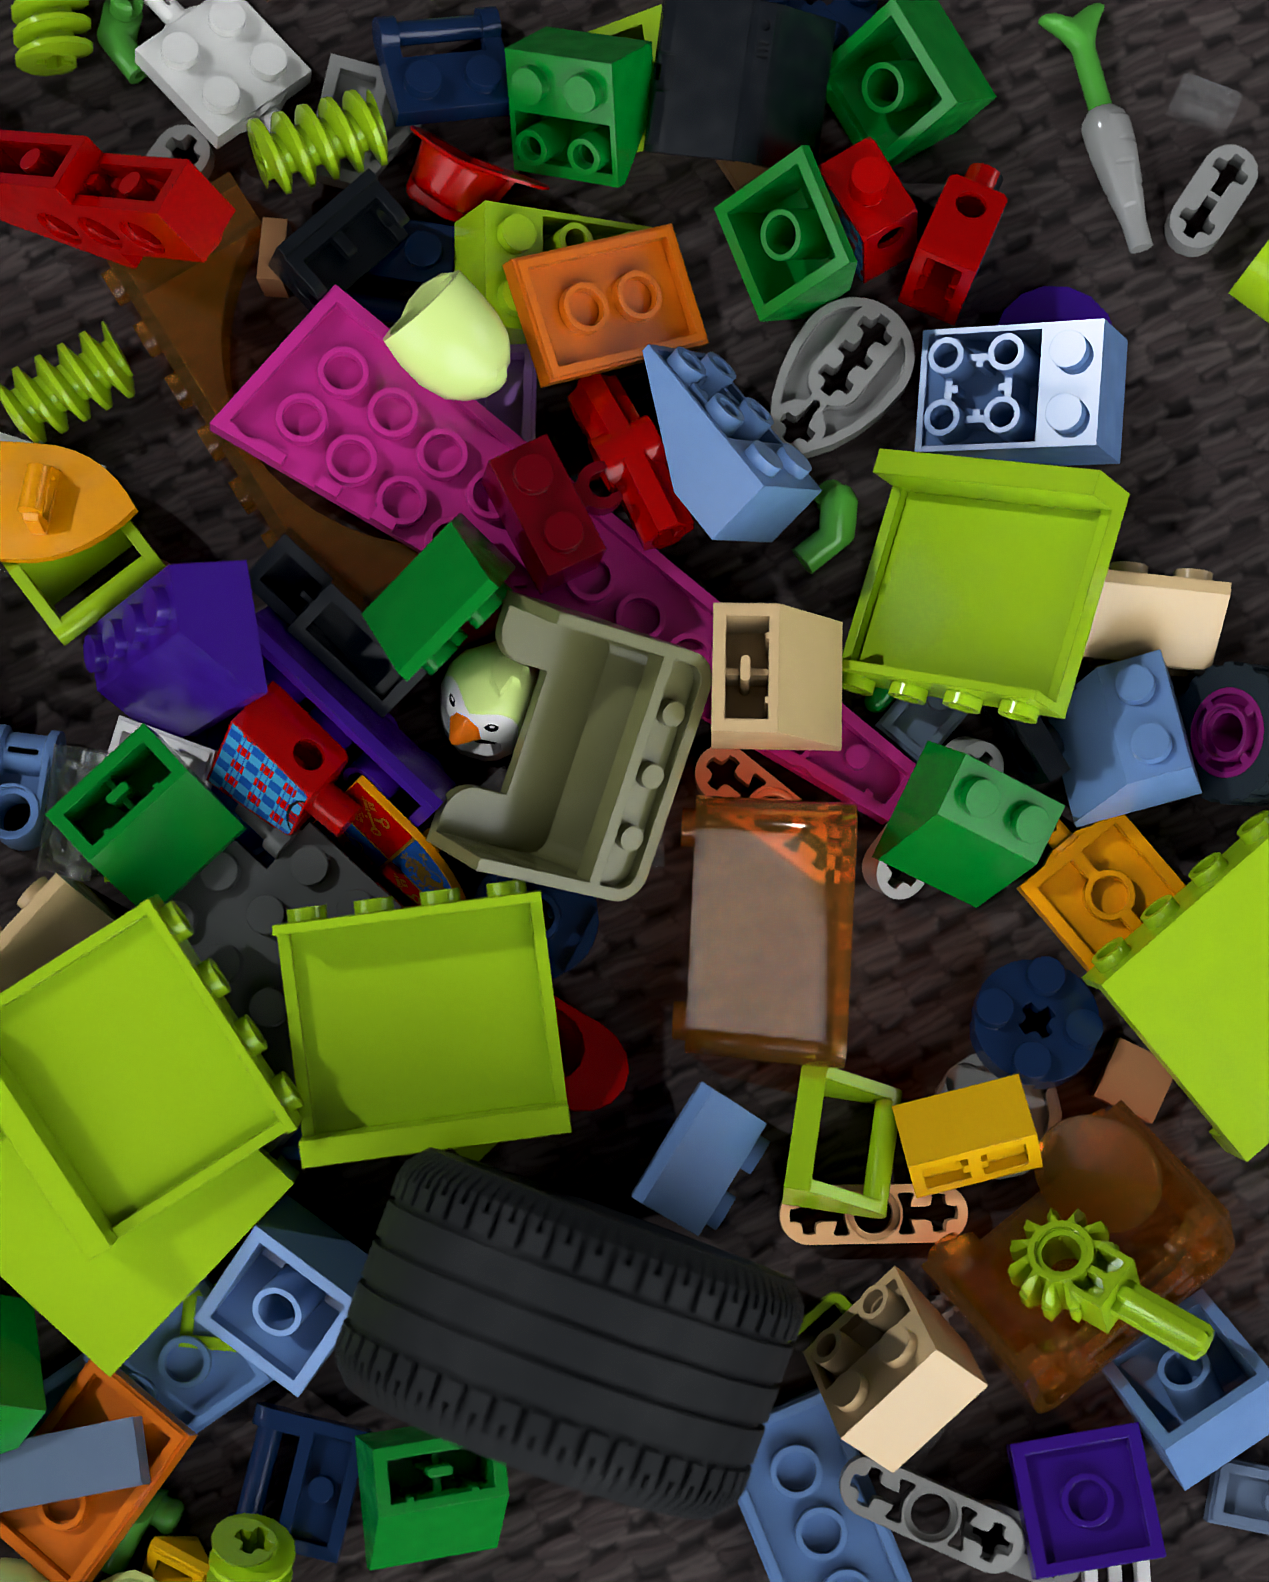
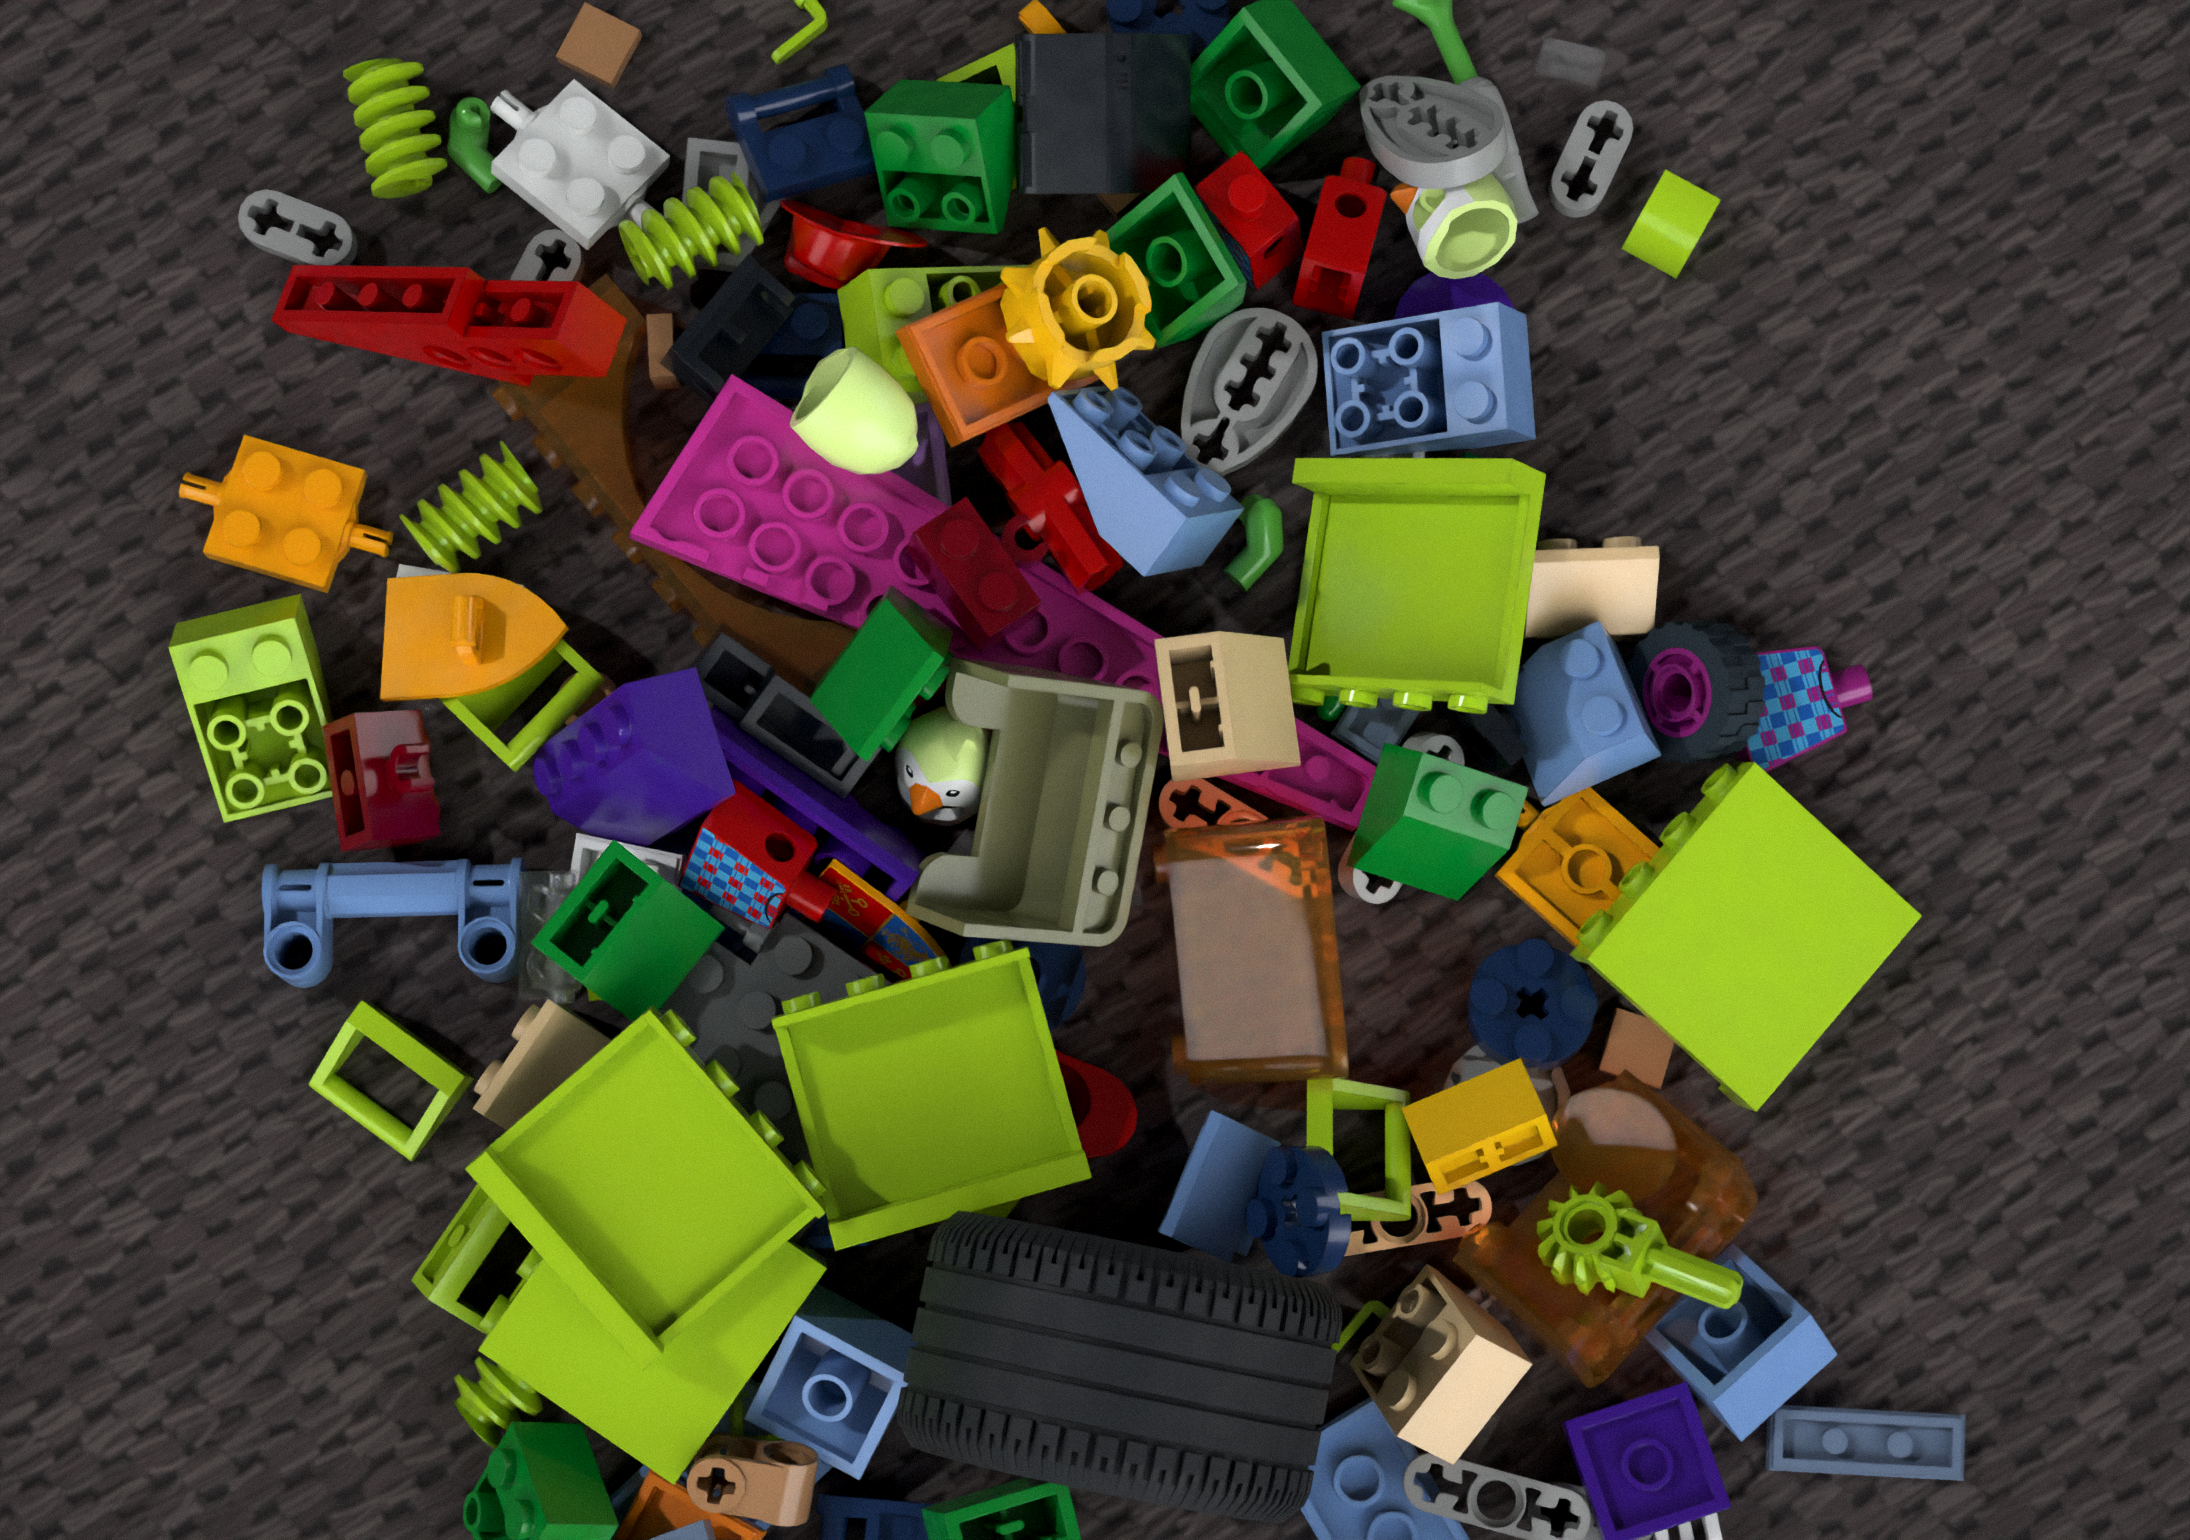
camera: 10 degrees left, 0 degrees up
none -> medium nougat piece [687,1432,819,1527]
none -> yellow brick [1000,227,1156,391]
none -> dark blue plate [1245,1145,1351,1278]
none -> light grey piece [1359,75,1508,189]
none -> yellowish green piece [1390,172,1518,279]

